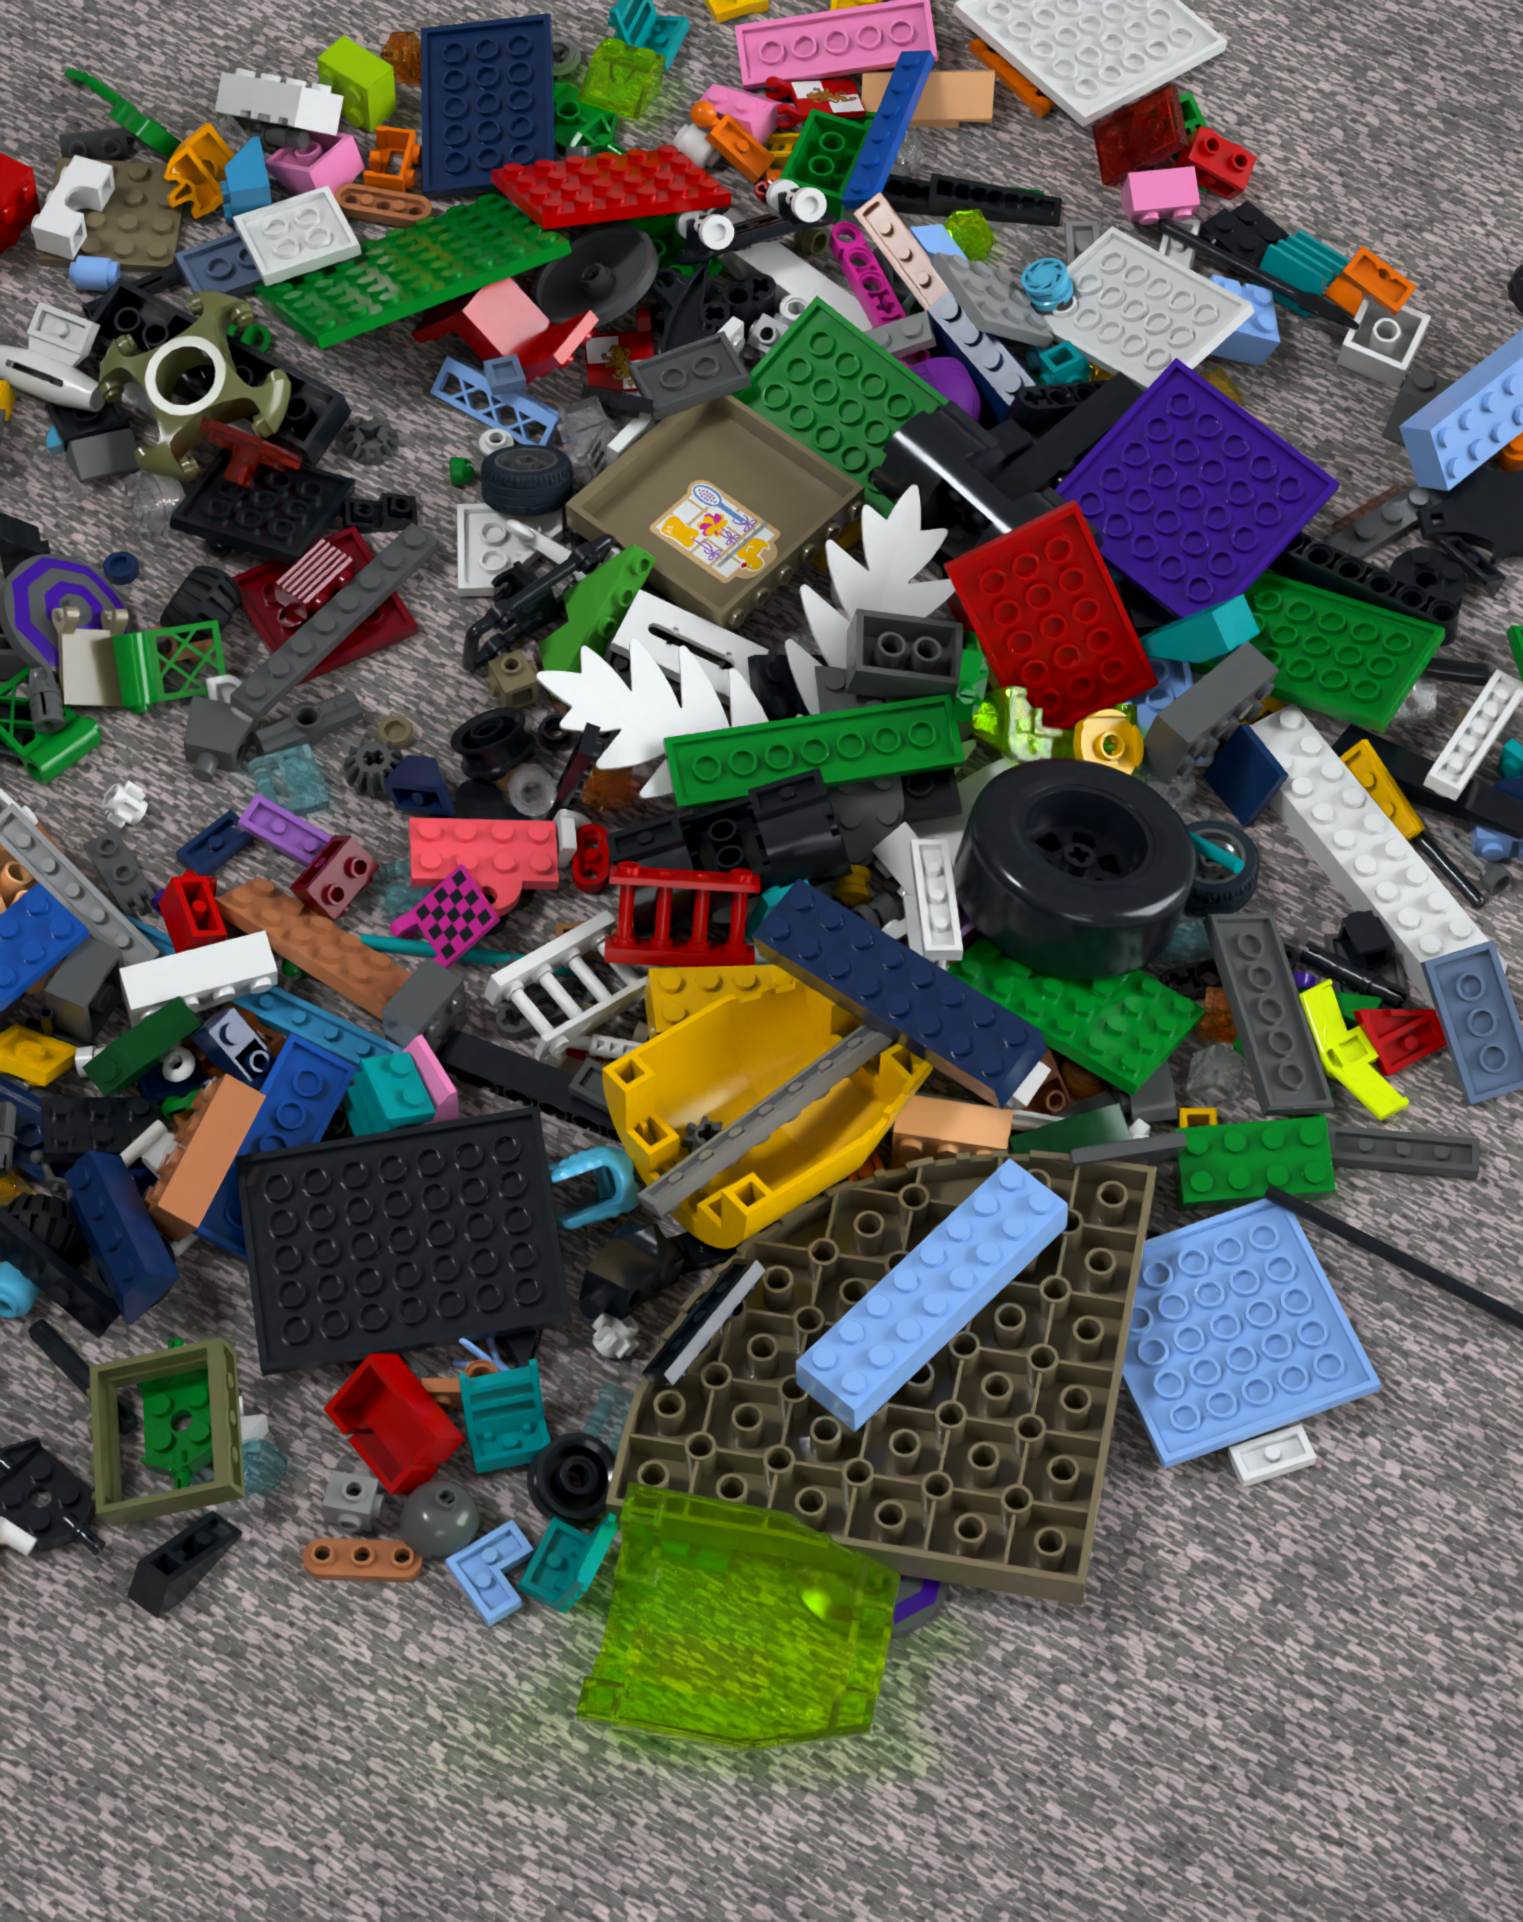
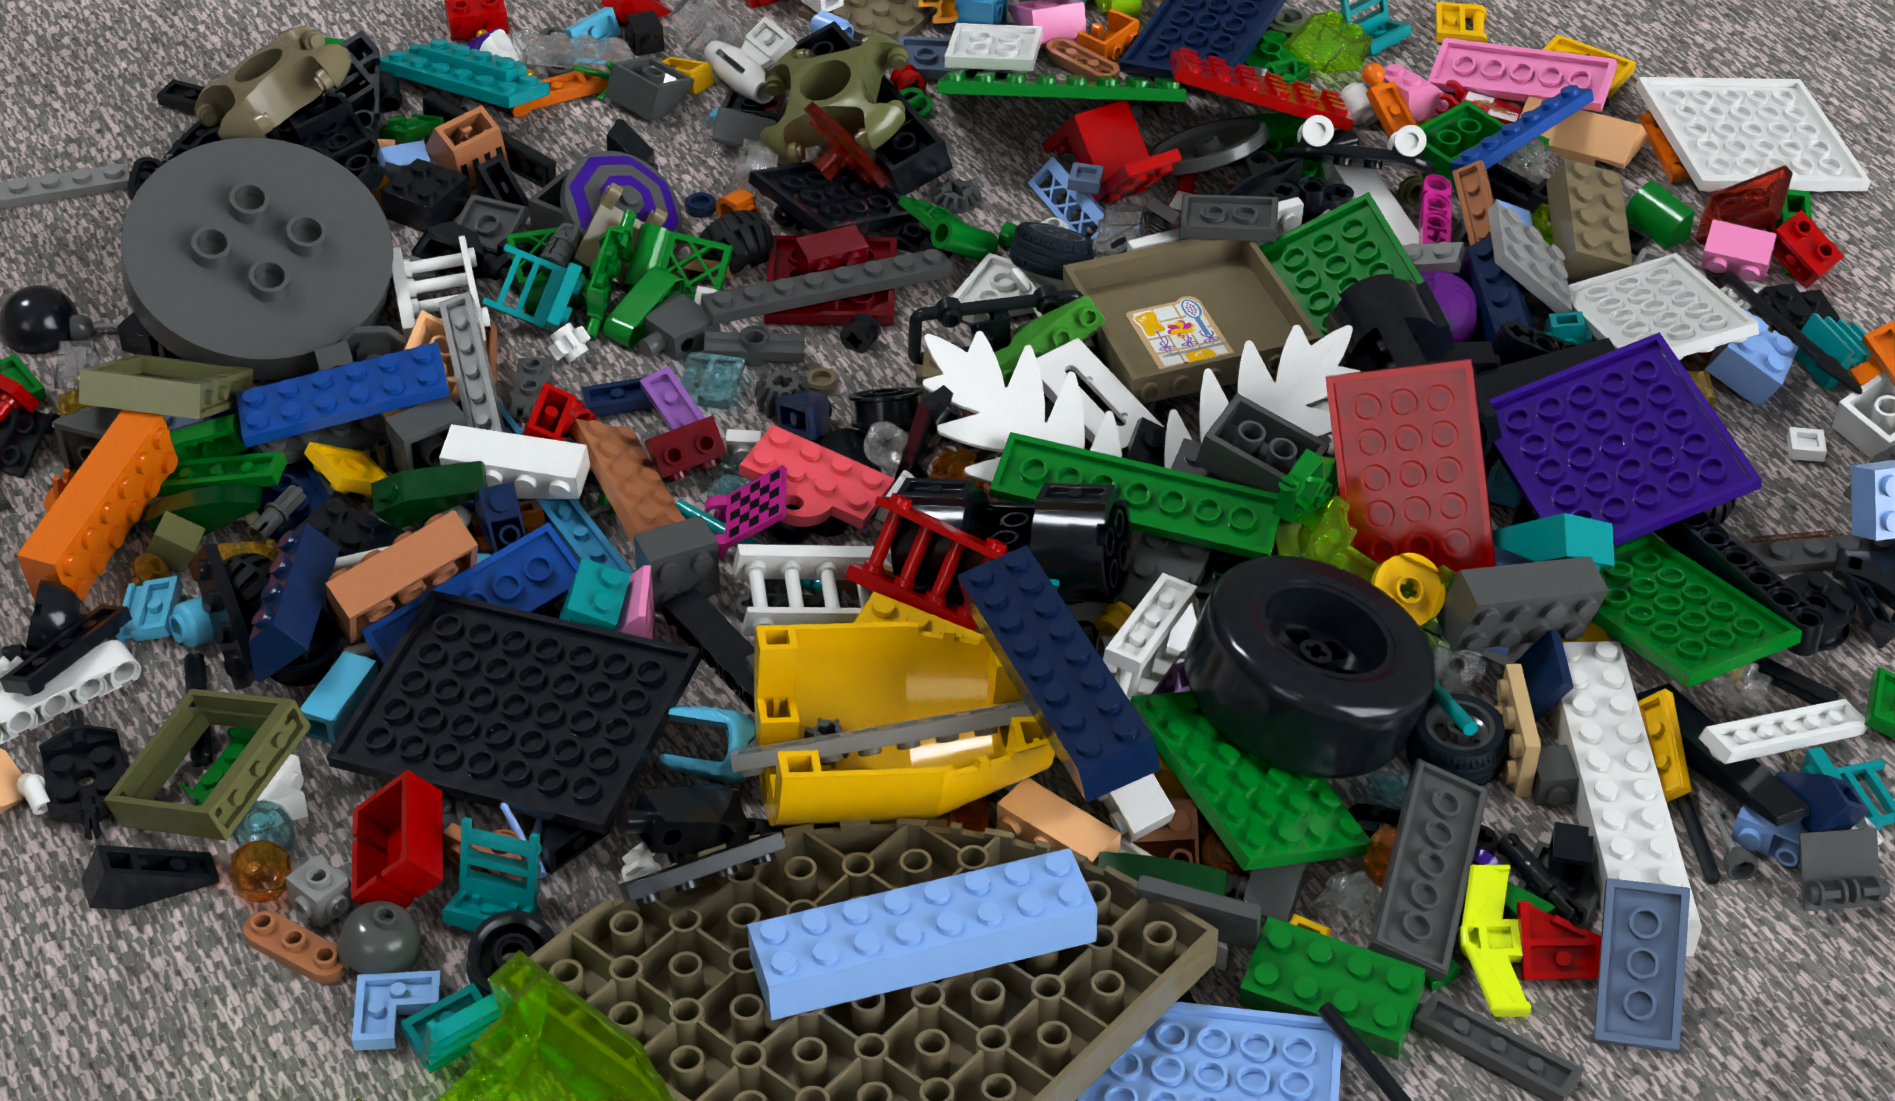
camera: 30 degrees right, 15 degrees down
medium azure wheel [1021,258,1074,311] -> none
none -> clear orange hair [230,839,291,904]
none -> medium azure brick [300,651,379,744]
none -> teal plate [482,244,585,334]
none -> green plate [582,210,637,341]
none -> green beam [603,266,686,350]
none -> orange plate [716,188,760,217]
none -> white plate [726,429,762,462]
none -> black wheel [840,313,881,354]
none -> green piece [898,195,998,261]
none -> tan plate [1494,664,1541,797]
none -> dark grey brick [1531,745,1579,807]
none -> dark tan brick [1546,158,1633,281]
none -> green brick [1625,180,1695,250]
none -> white plate [1787,427,1827,462]

